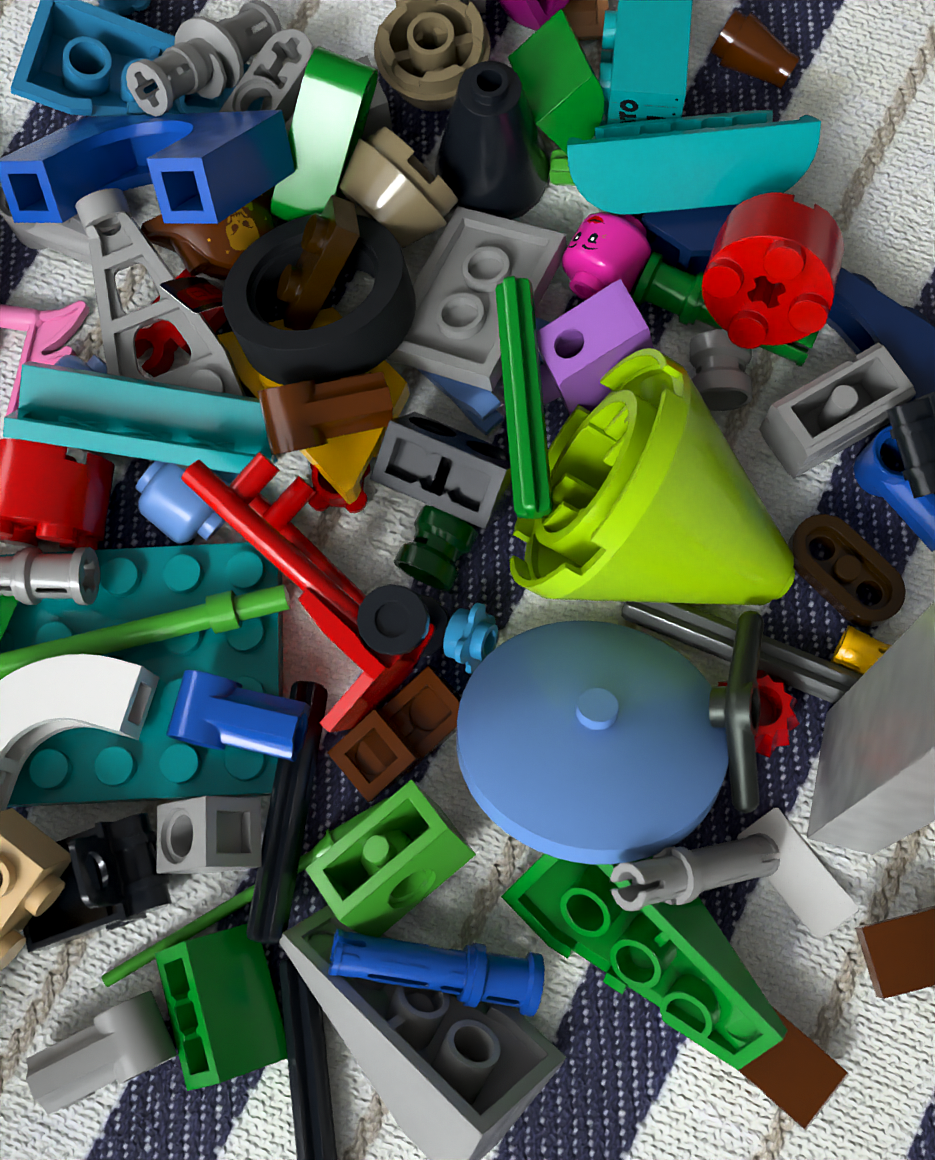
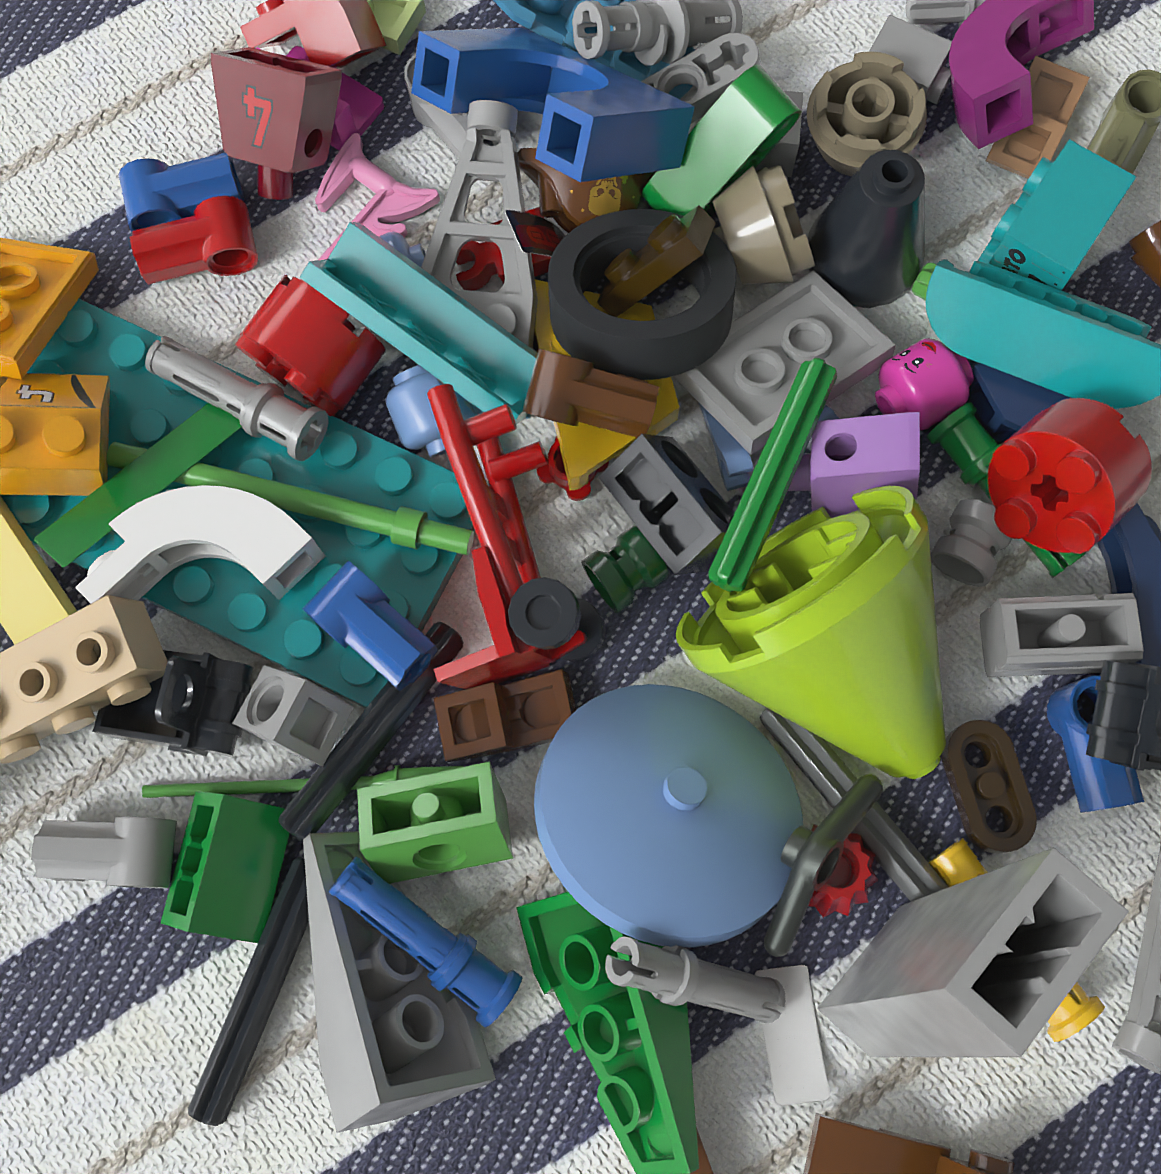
camera: 25 degrees right, 0 degrees up
dark azure plate [443,602,498,674] -> none
green brick [508,9,604,154] -> none

